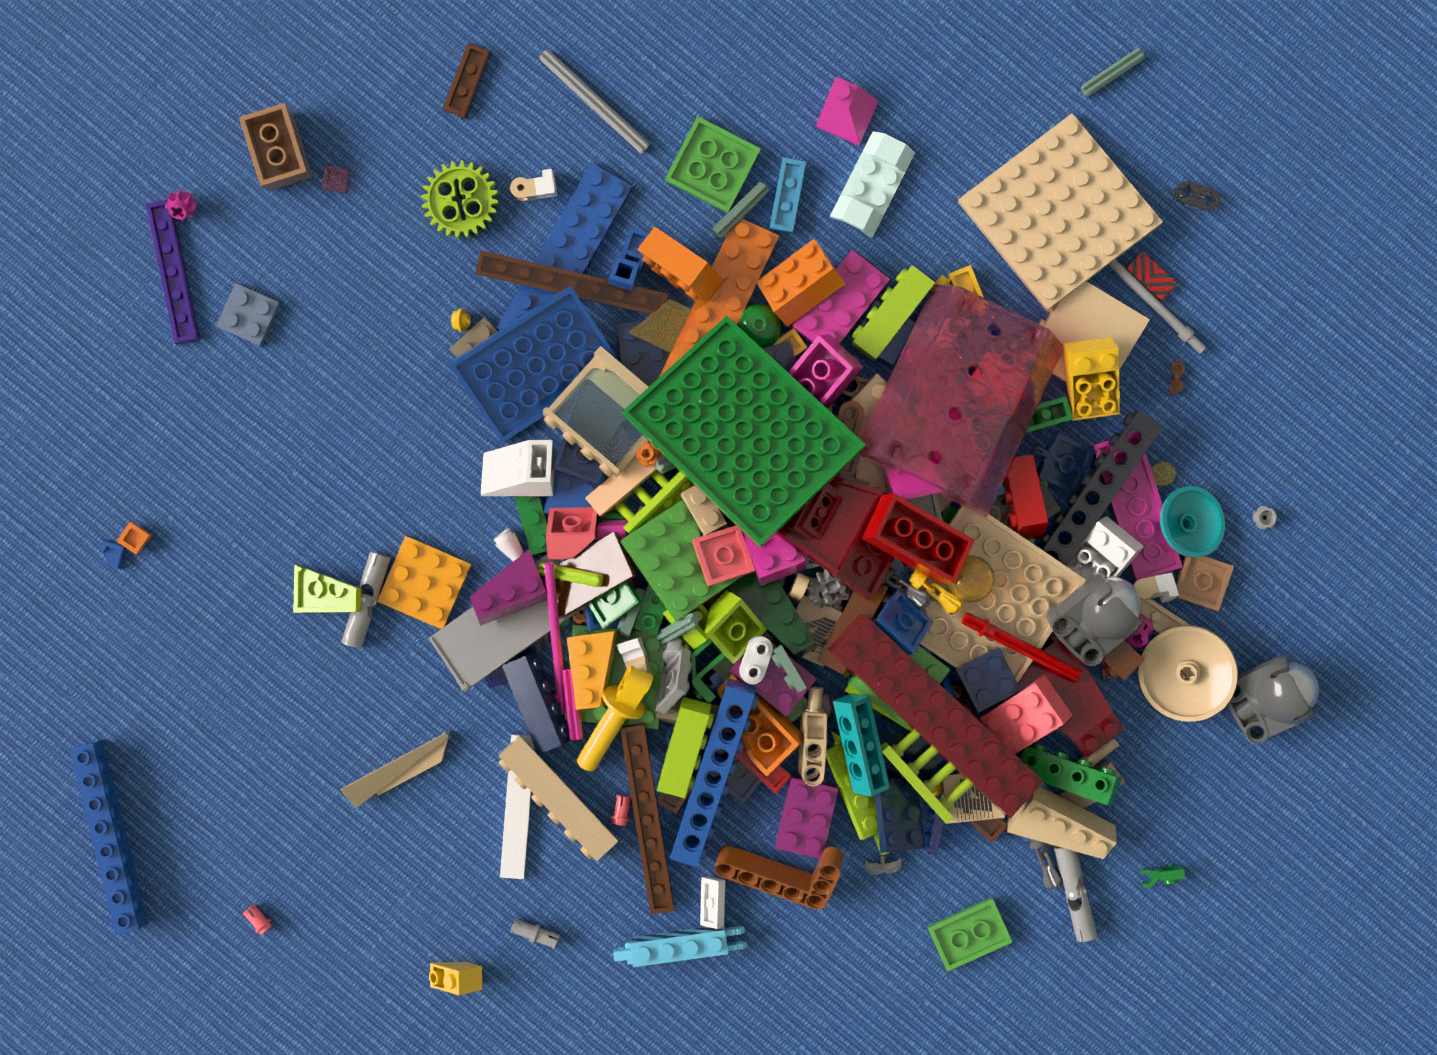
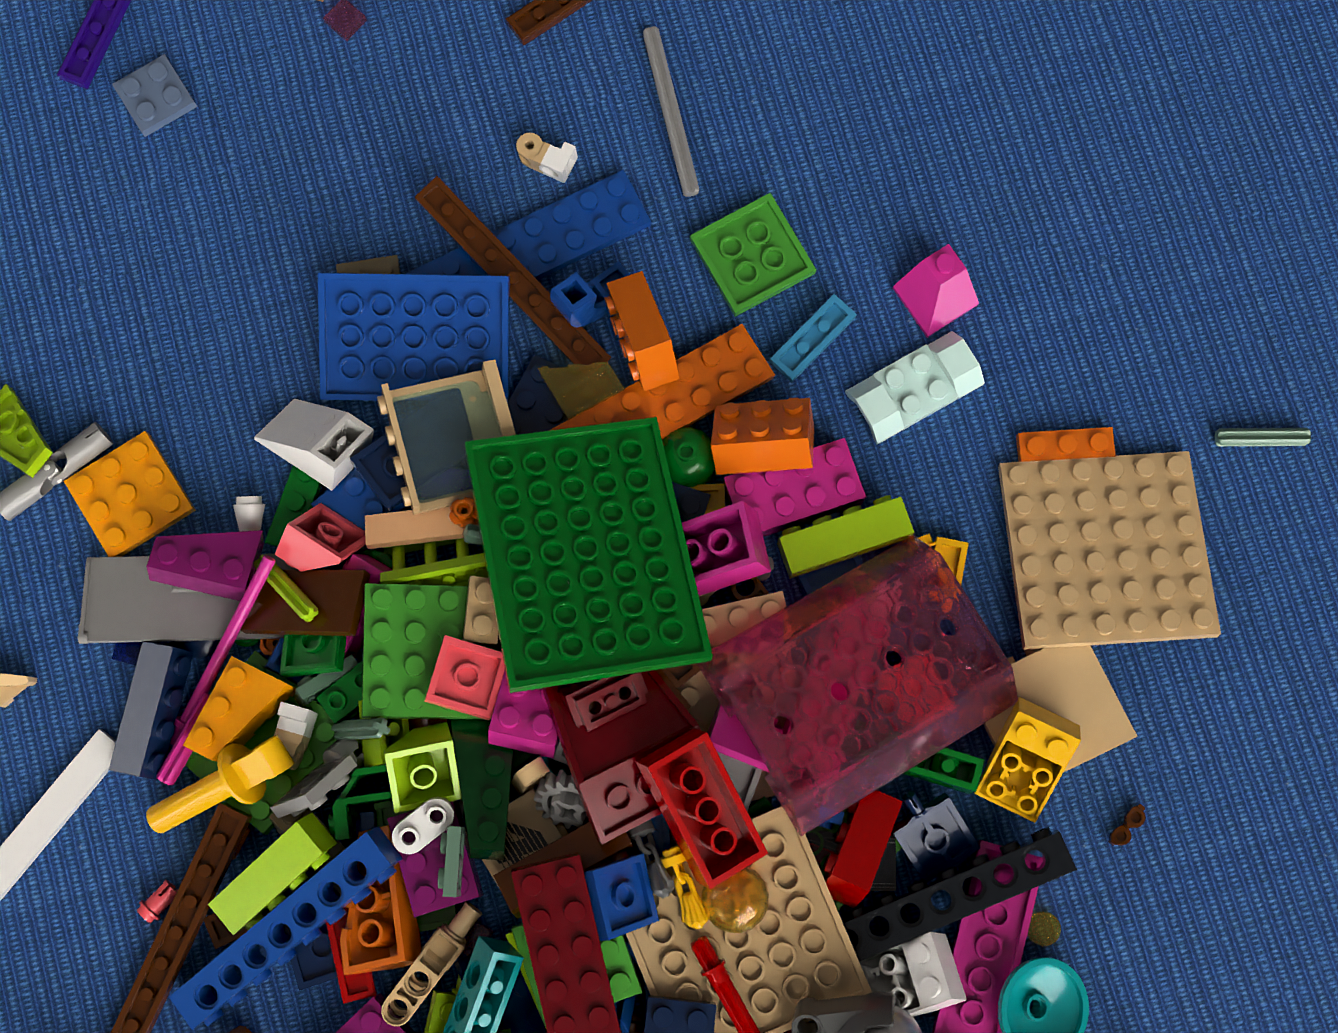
camera: 35 degrees right, 10 degrees down
lime gear [421,160,499,239] -> none
yellow plate [451,308,471,332] -> none
tan brick [498,735,618,861] -> none
sand green axle [712,182,769,238] -> none
reddish brown plate [836,401,864,436] -> none
light grey bar [1109,259,1206,354] -> none
tile [1126,251,1178,301] -> none
clear smoke beam [1173,181,1220,212] -> none
none -> orange plate [1016,427,1116,462]

